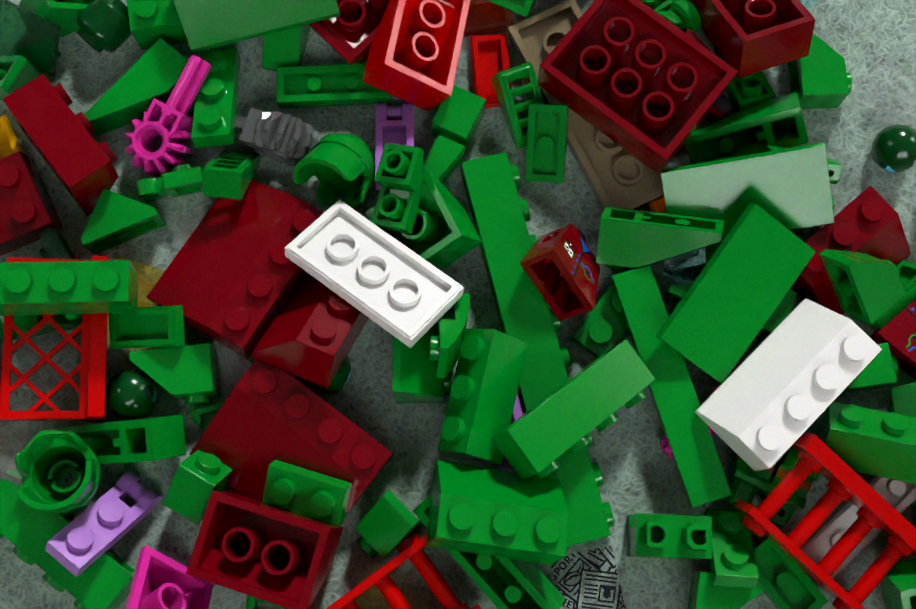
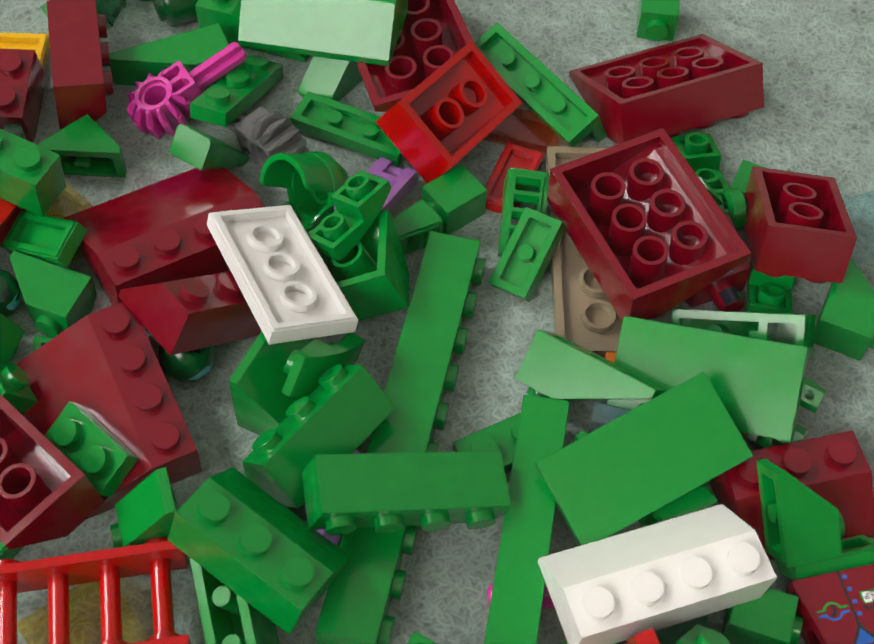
camera: 25 degrees right, 20 degrees down
green plate [137,164,203,202] -> none
dark red torso [520,224,600,321] -> none

